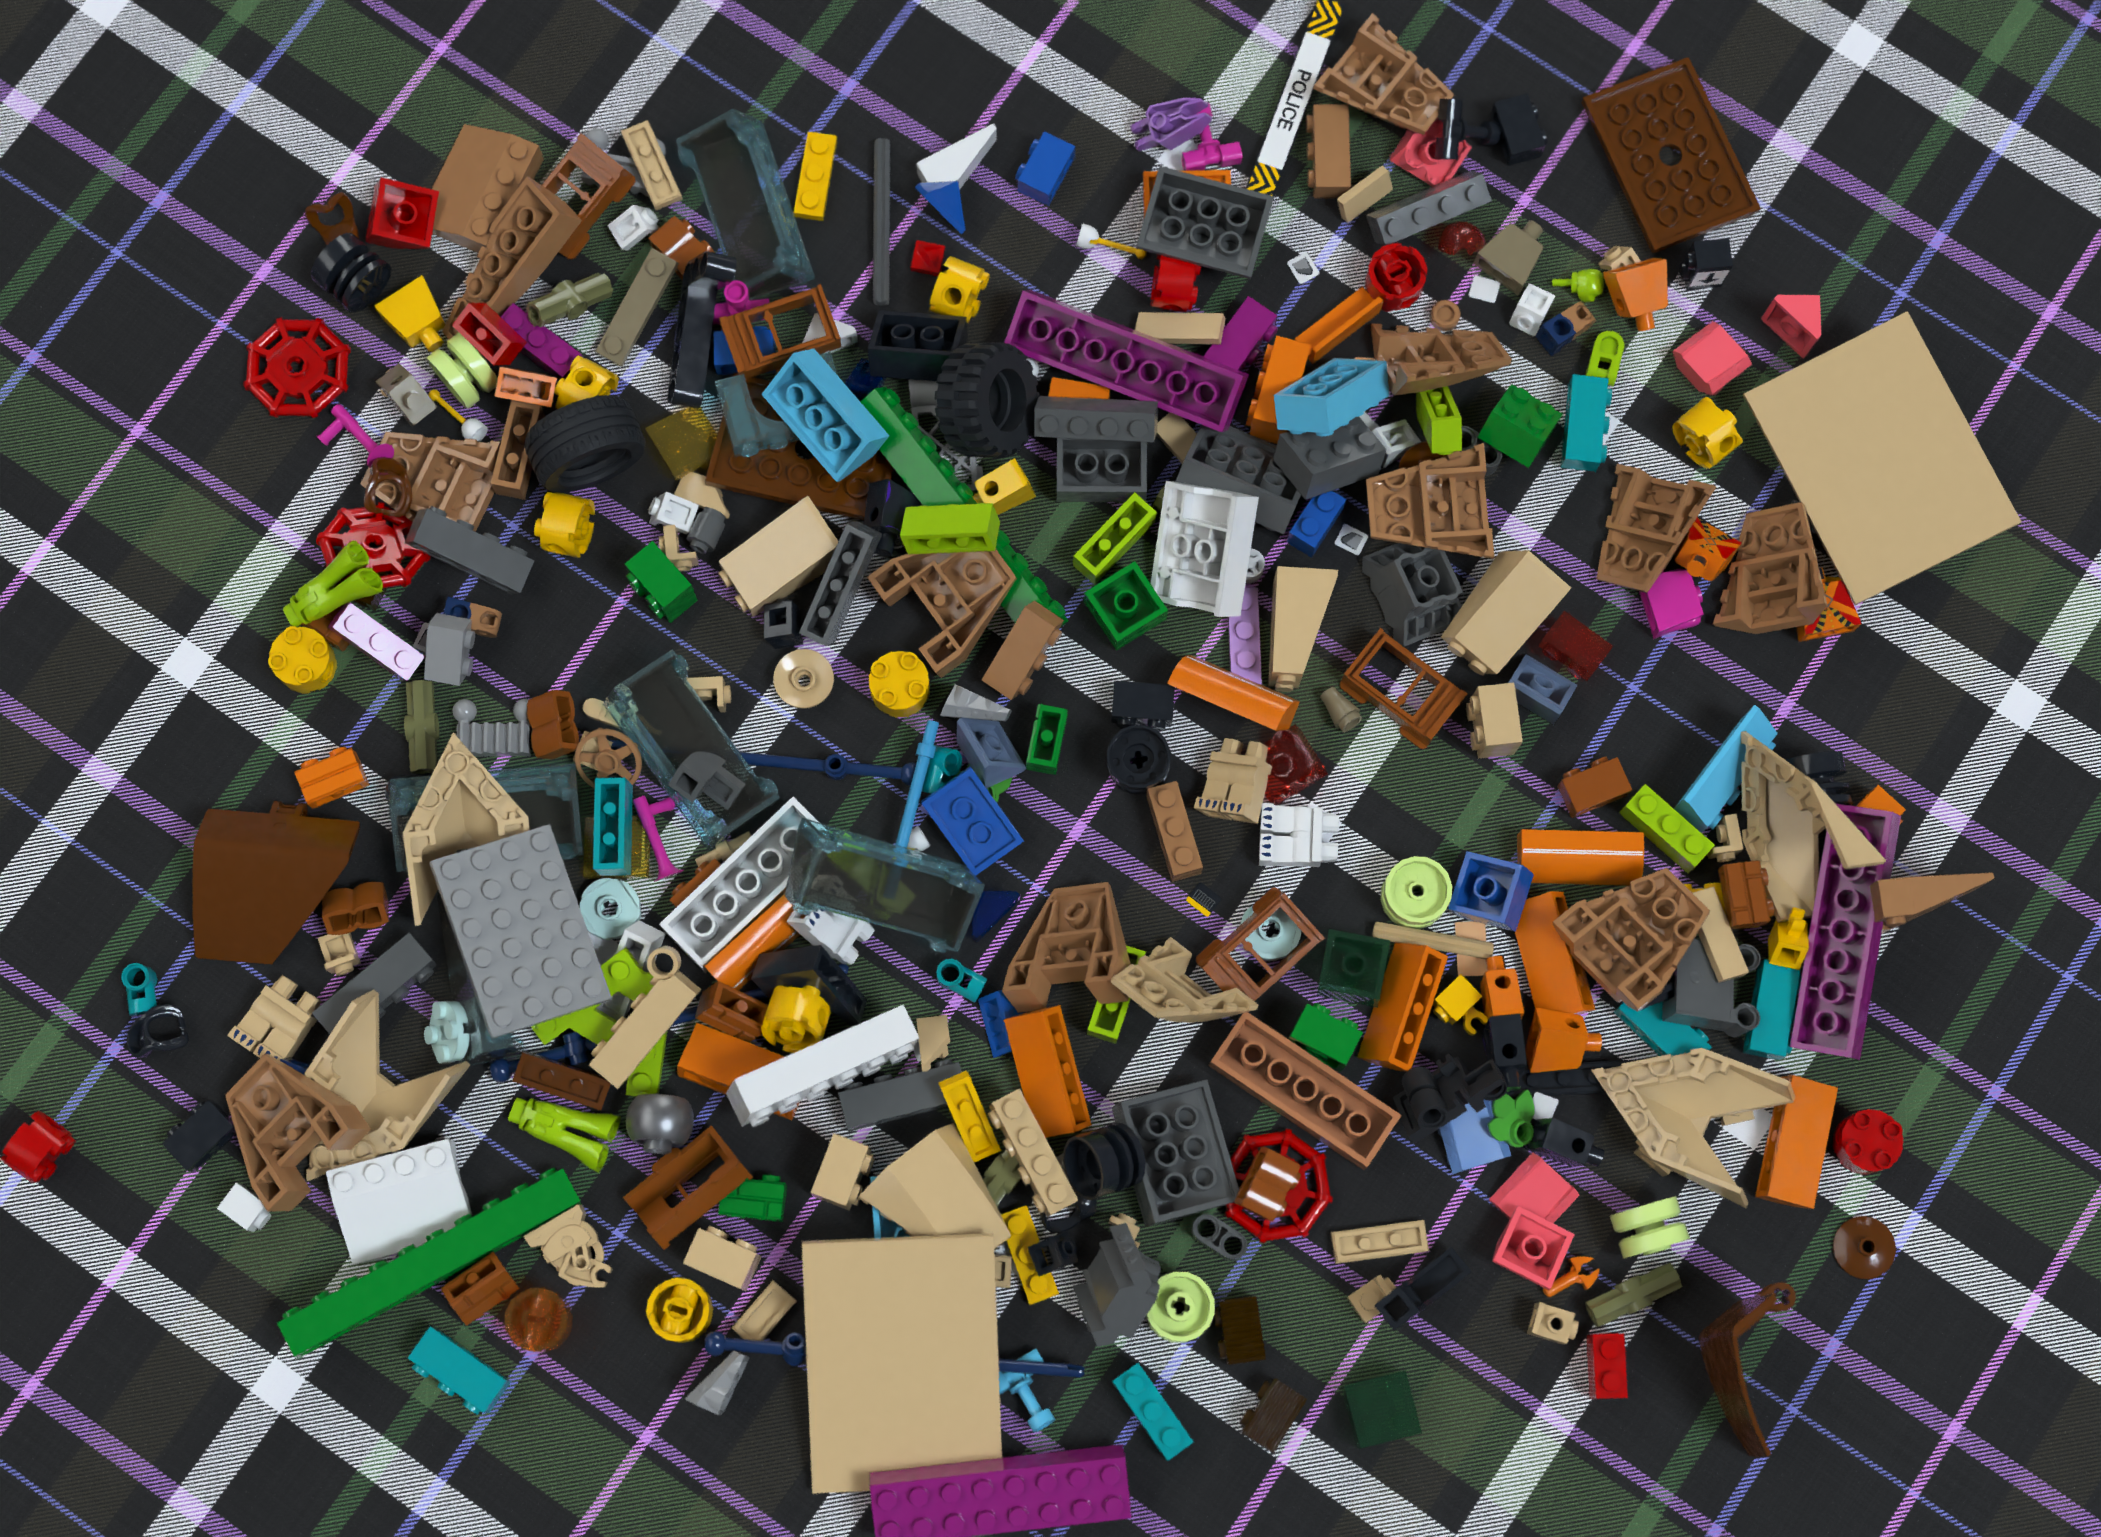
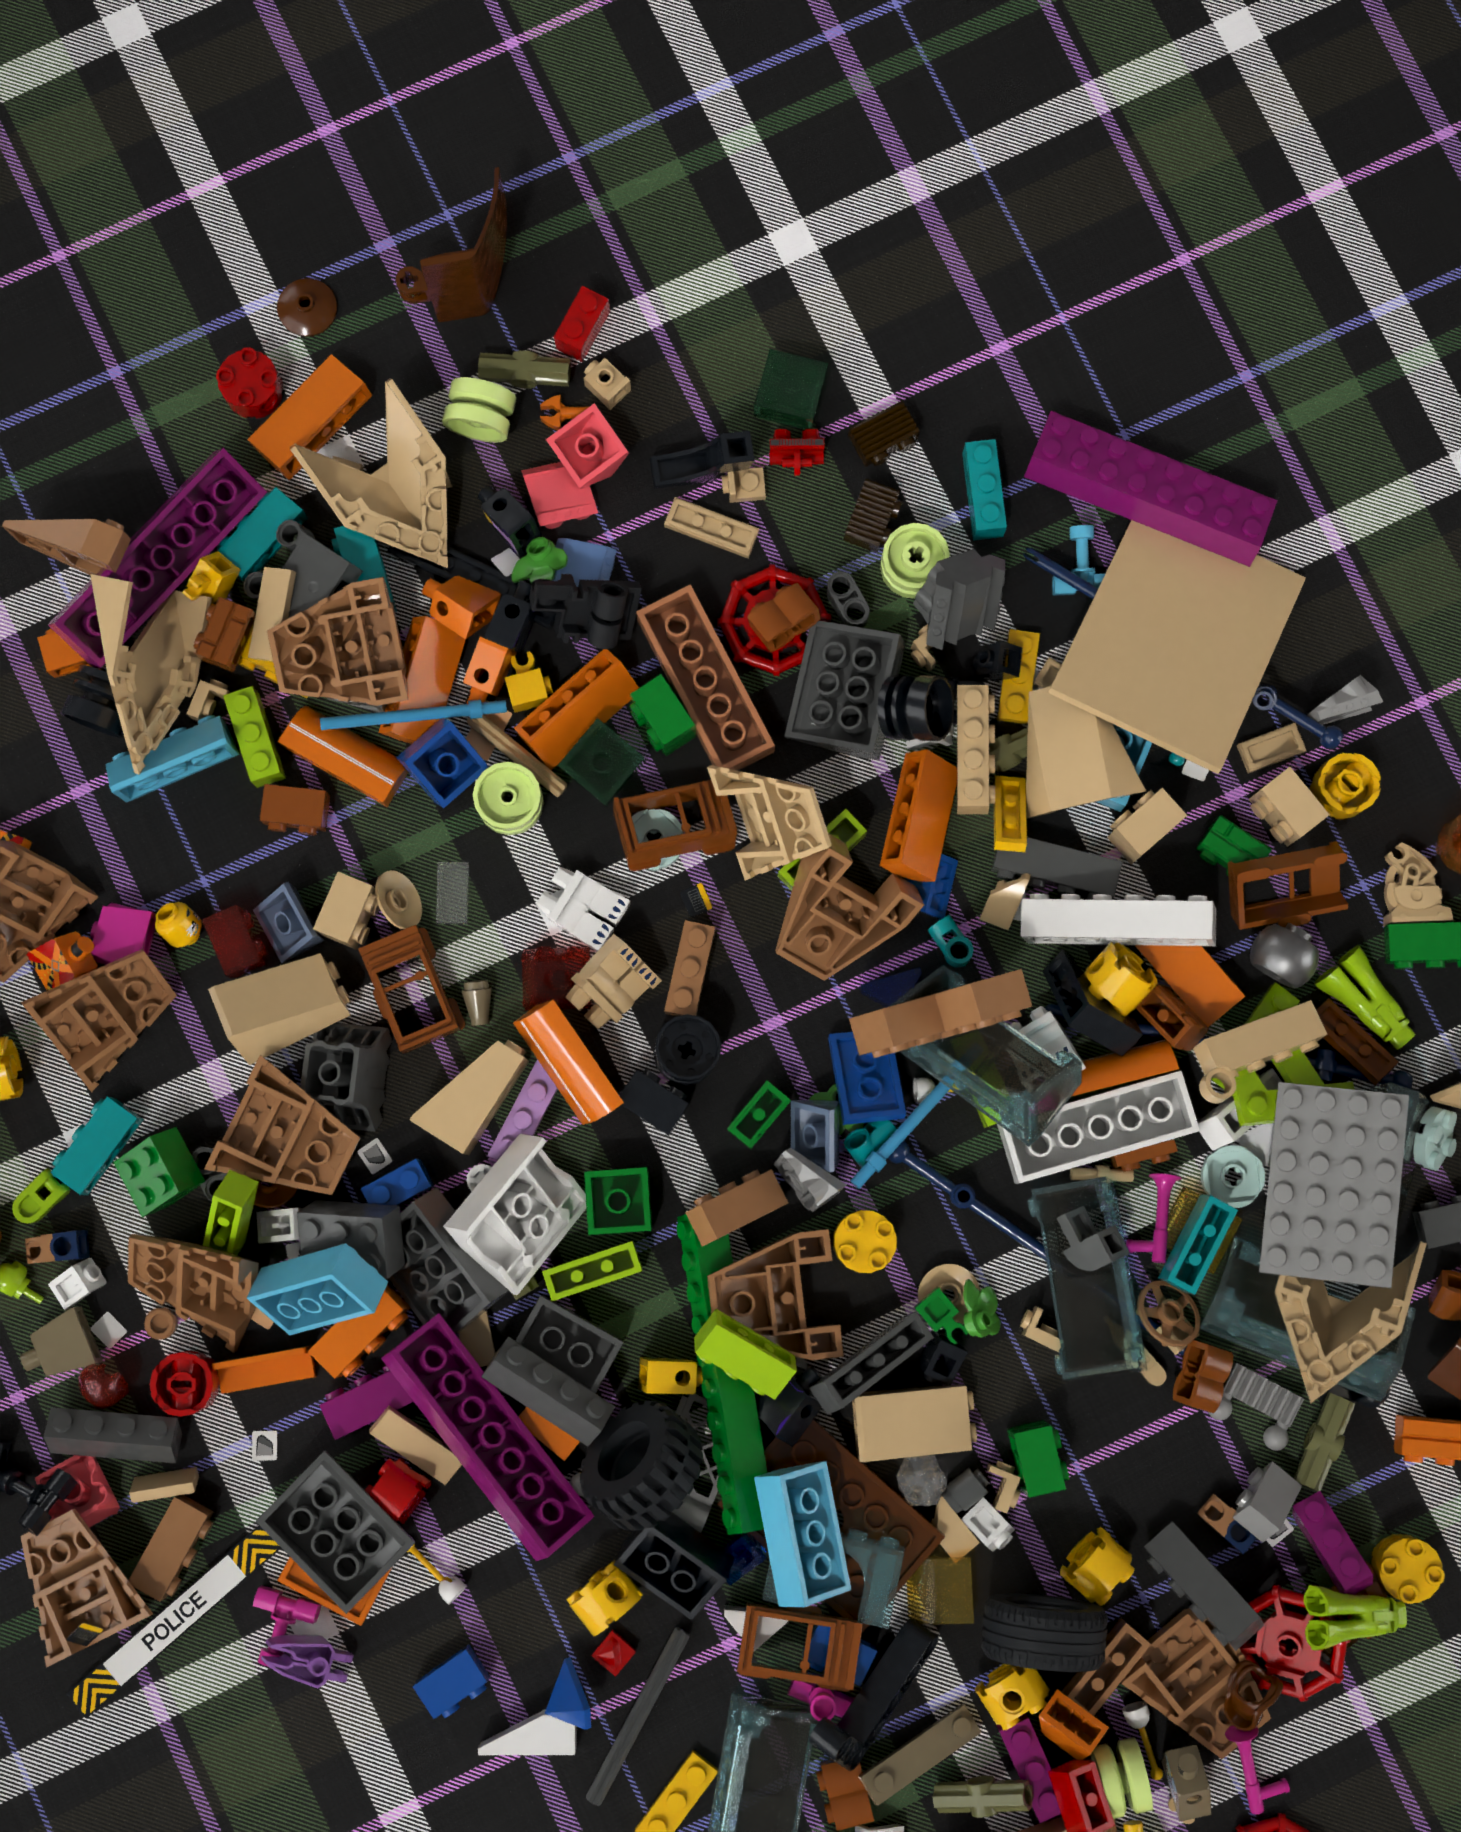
camera: 150 degrees left, 5 degrees up
none -> black sticker [66,1623,103,1646]
none -> yellow head [155,902,202,948]
none -> dark azure bar [320,699,507,730]
none -> tan dish [375,870,422,929]
none -> clear tile [436,862,469,924]
none -> red hips [769,429,824,476]
none -> medium nougat brick [849,969,1032,1058]
none -> clear brick [896,1454,947,1506]
none -> green plate [914,1287,968,1344]
none -> bright green plate [963,1279,1001,1338]

